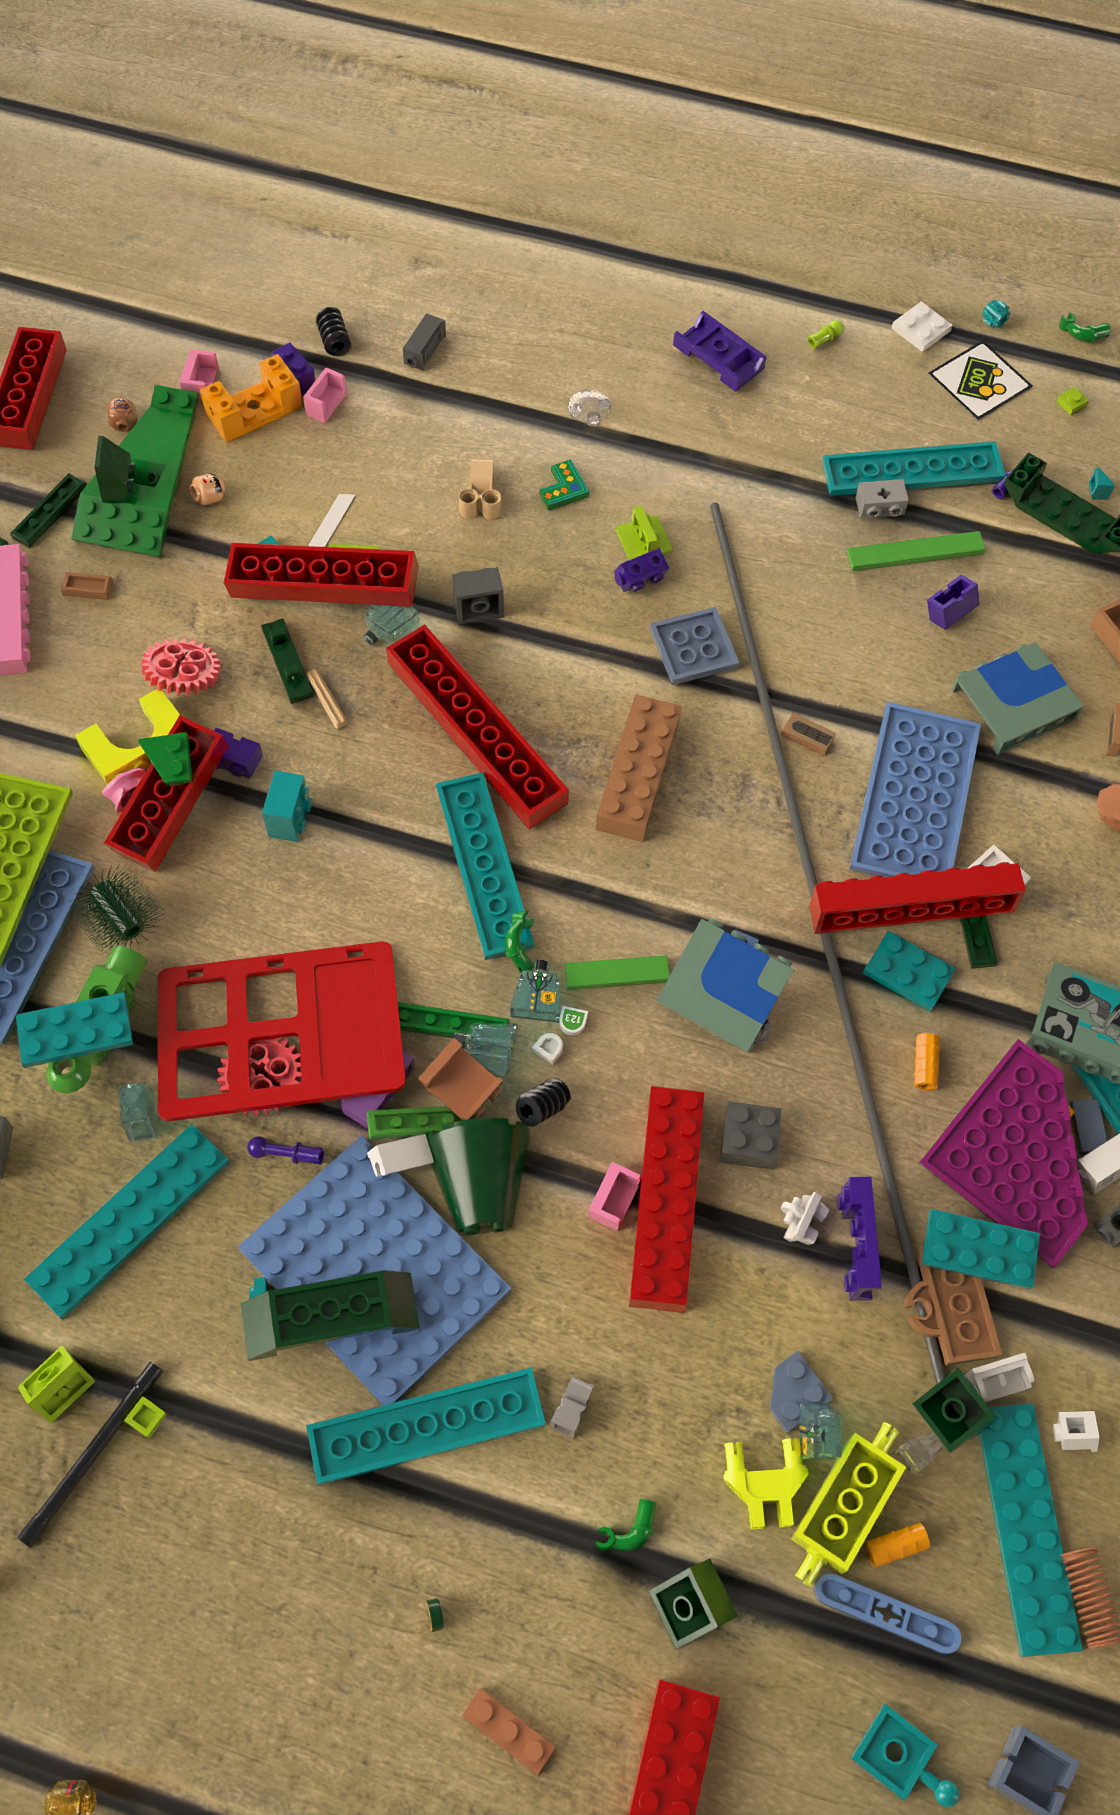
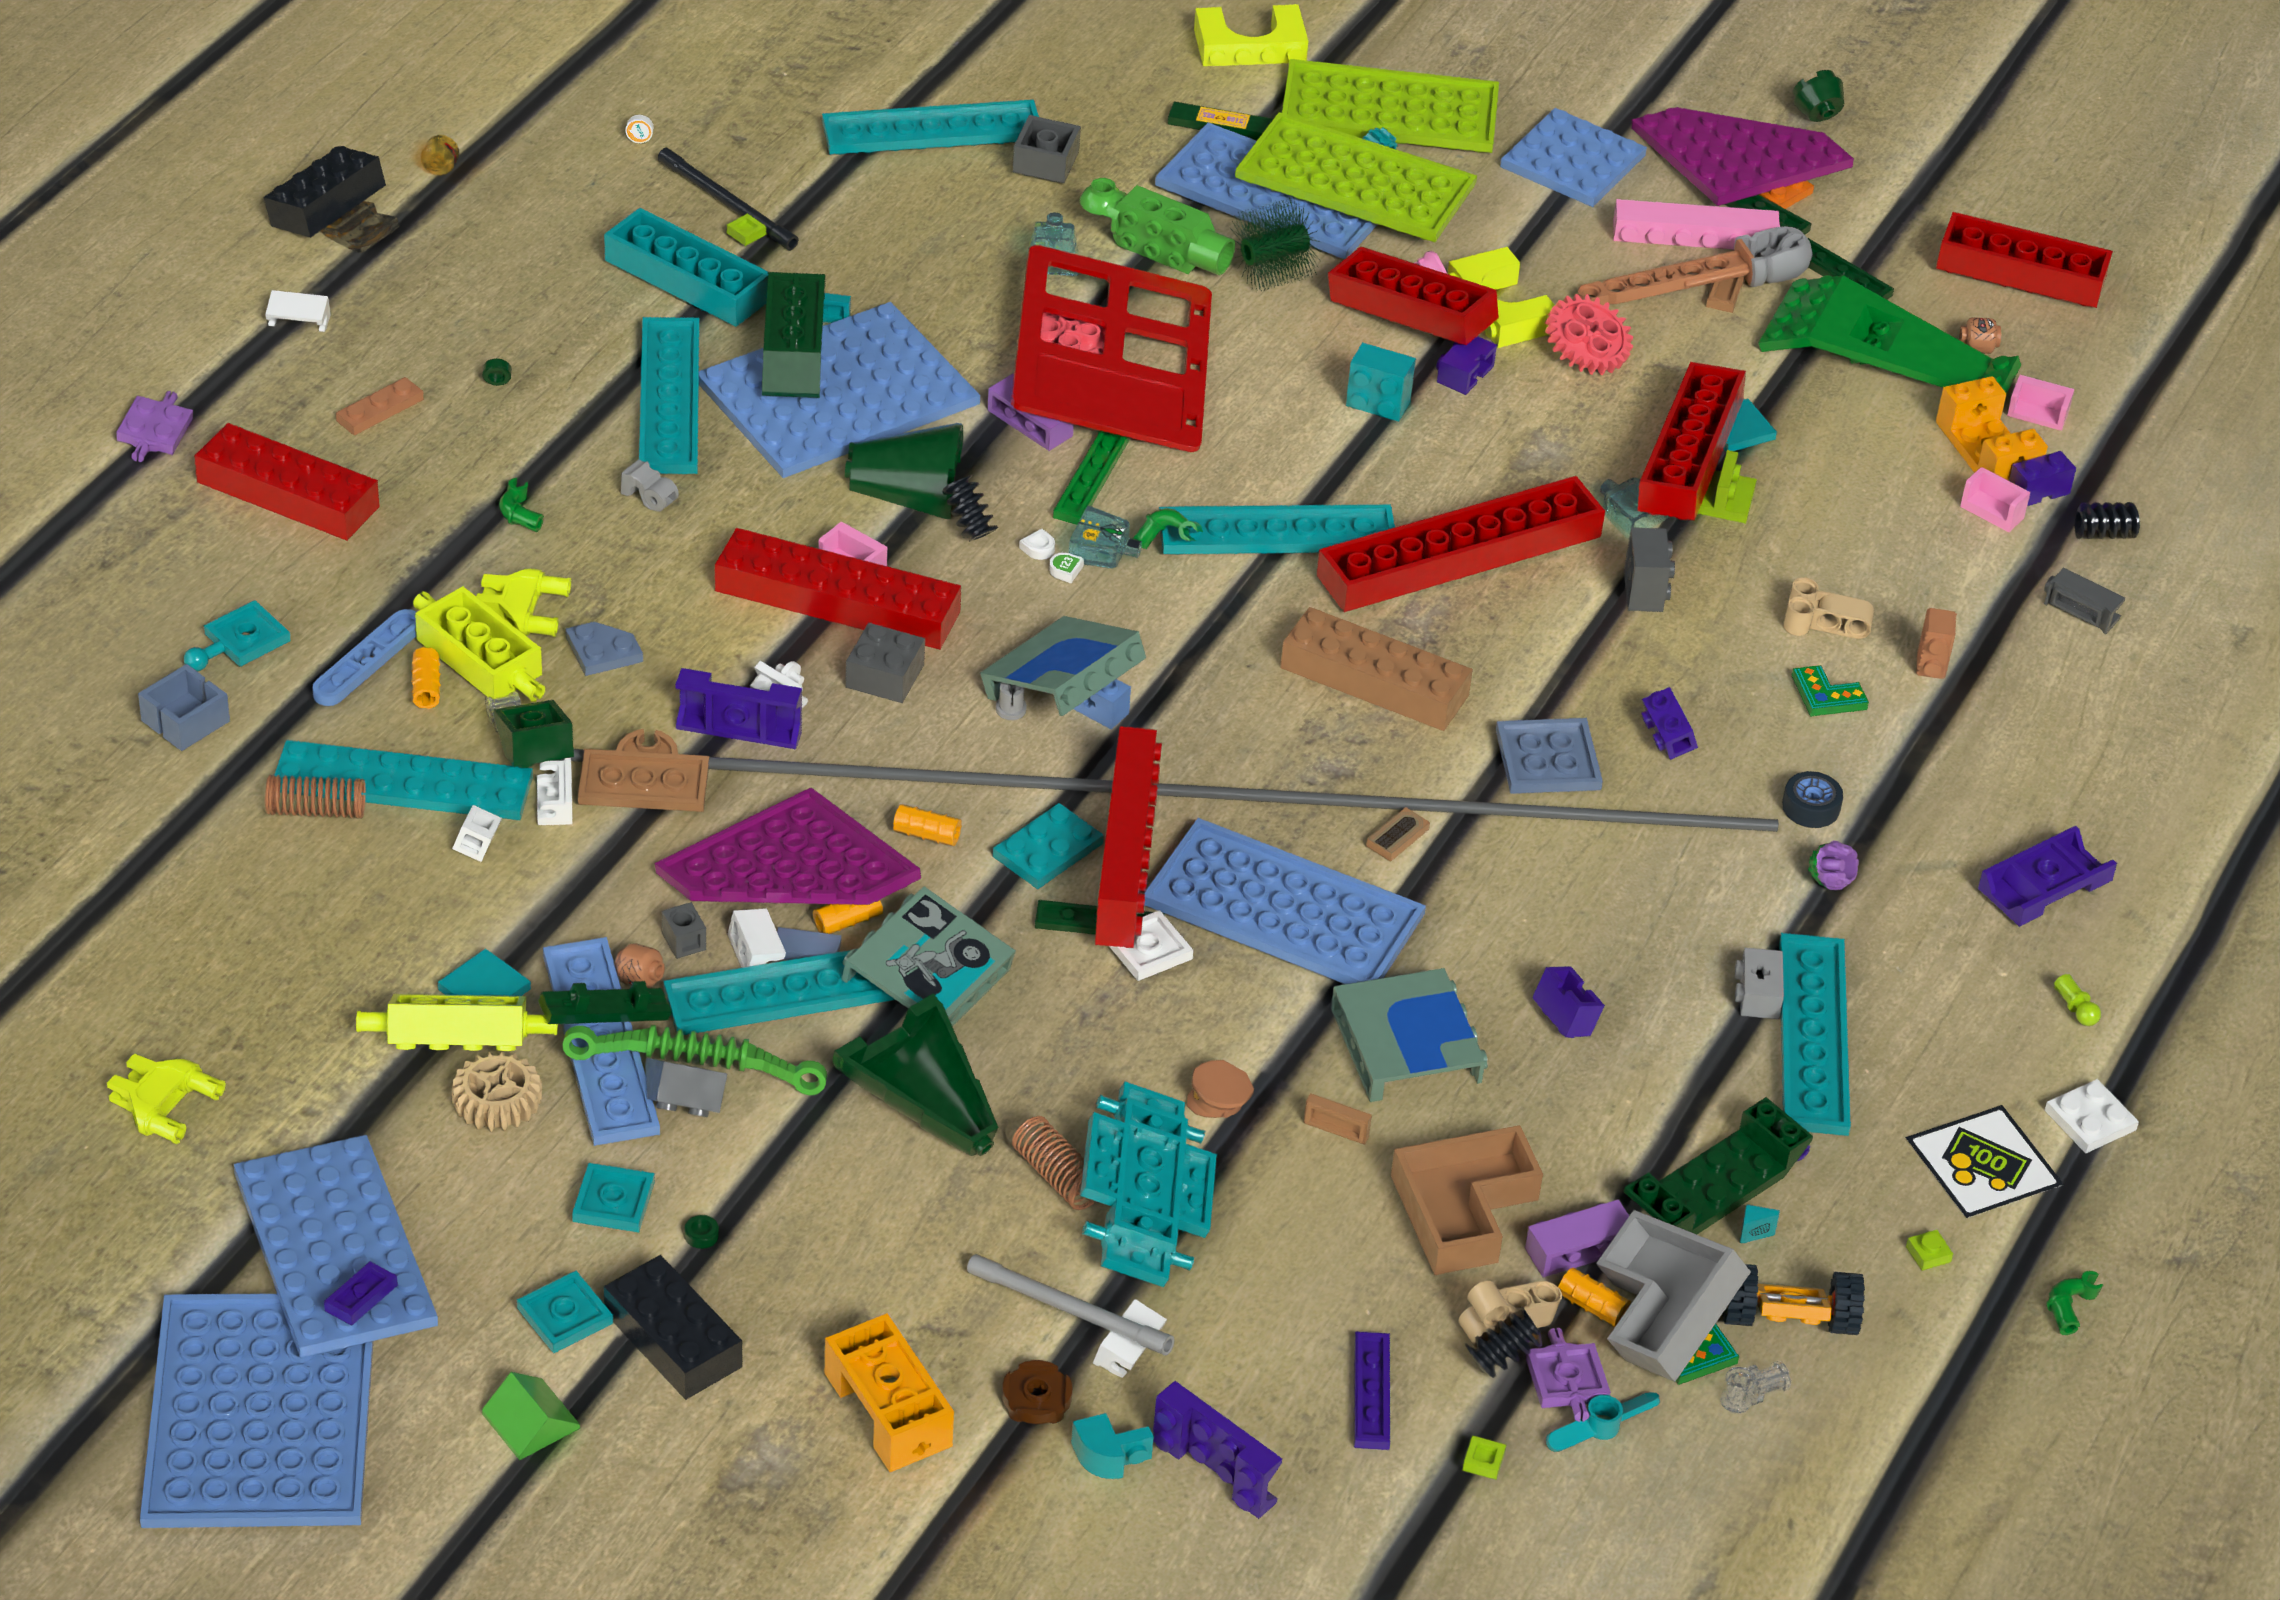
camera: 100 degrees right, 20 degrees down
teal plate [16,992,133,1068] -> none
lime bracket [18,1345,95,1424] -> none
teal plate [24,1124,230,1320] -> none
dark green slope [94,436,137,503] -> none
green wing [138,732,192,786] -> none
light nougat head [189,473,225,506] -> none
dark purple pin [247,1136,324,1165] -> none
dark green hinge [261,618,314,704] -> none
tan axle [306,669,347,729] -> none
white sticker [308,494,355,547] -> none
bright green tile [366,1106,462,1139] -> none
white hinge [367,1134,434,1177] -> none
nougat panel [418,1038,503,1120] -> none
clear light blue torso [454,1023,518,1076] -> none
bright green tile [565,955,670,990] -> none
clear dish [568,389,611,427] -> none
lime bracket [615,505,672,560] -> none
dark green slope [649,1558,738,1649] -> none
clear light blue torso [800,1403,842,1461] -> none
bright green tile [847,531,985,571] -> none
teal plate [921,1209,1040,1289] -> none
teal gear [982,299,1011,328] -> none
none -> teal brick [604,208,768,327]
none -> piece [1578,226,1812,305]
none -> black wheel [1782,771,1843,828]
none -> medium lavender piece [1808,840,1859,890]
none -> nougat brick [1916,608,1957,679]

